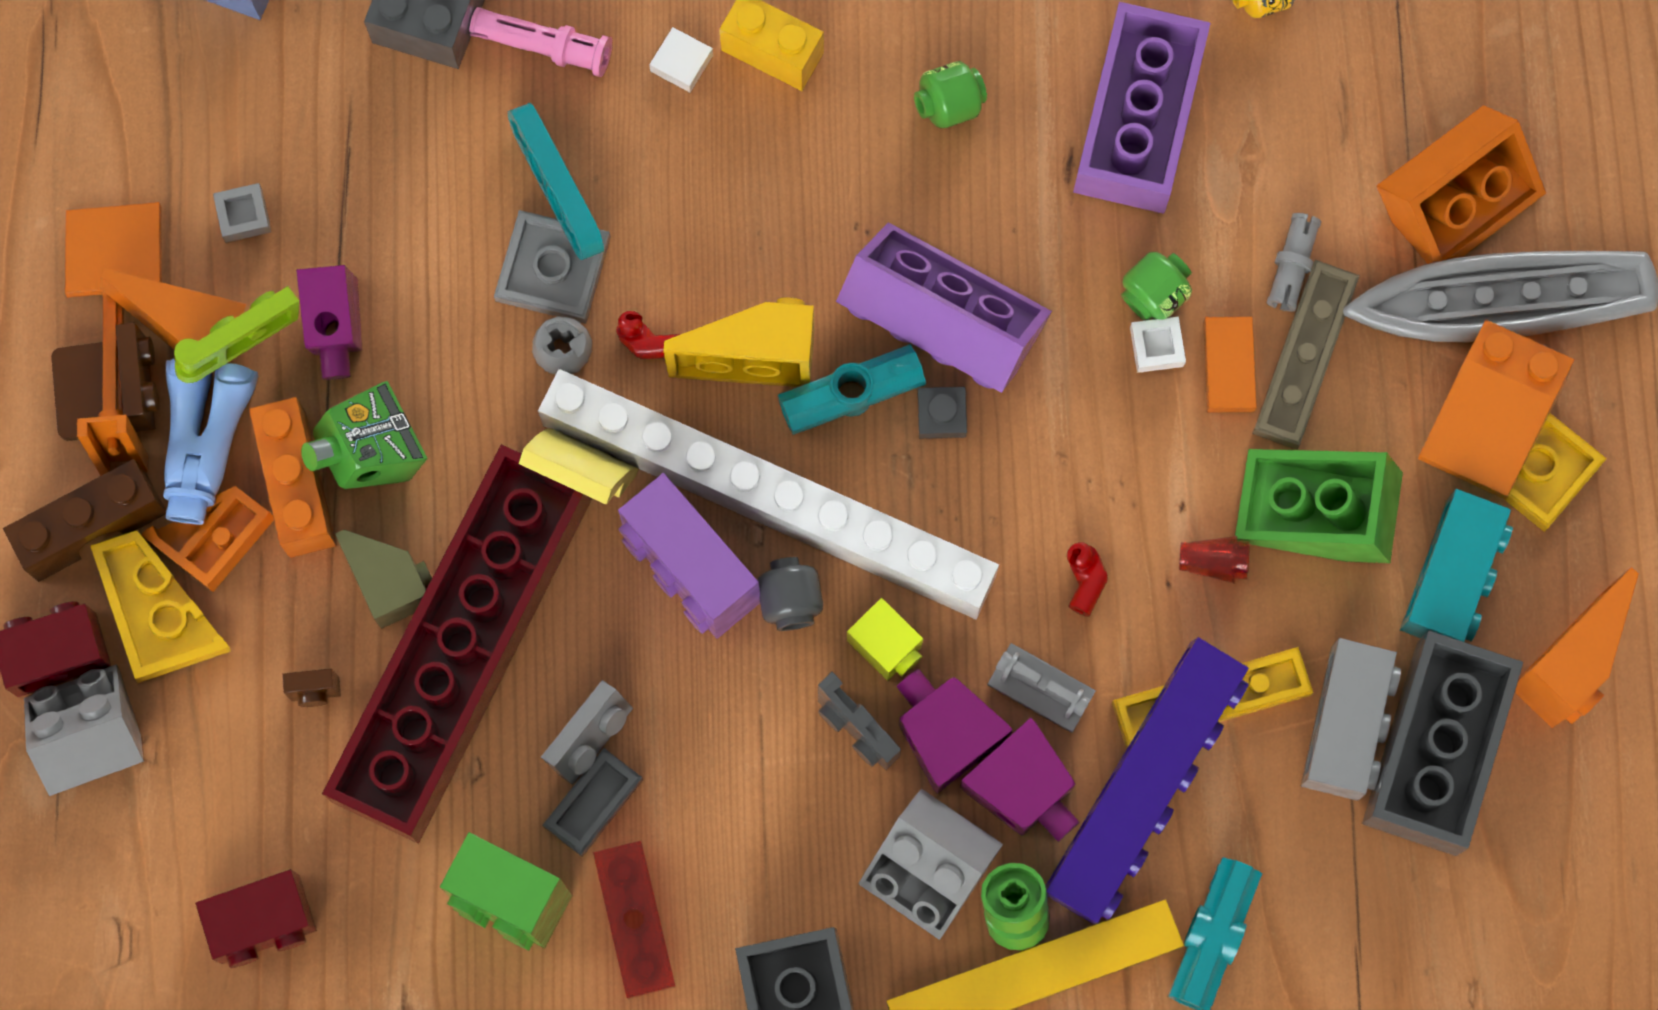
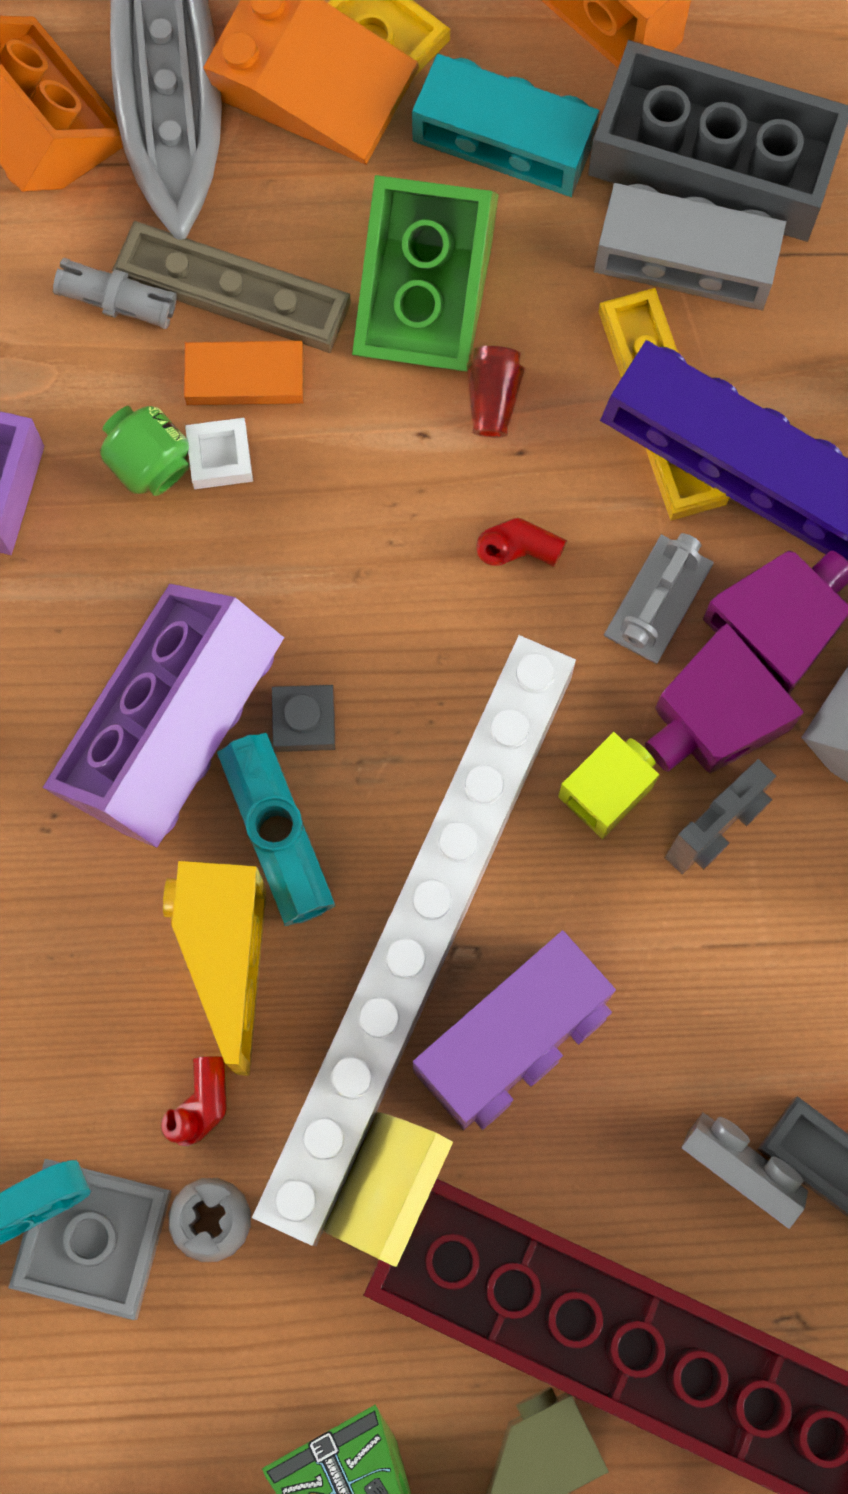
camera: 90 degrees left, 0 degrees up
dark grey head [757,557,823,631] -> none

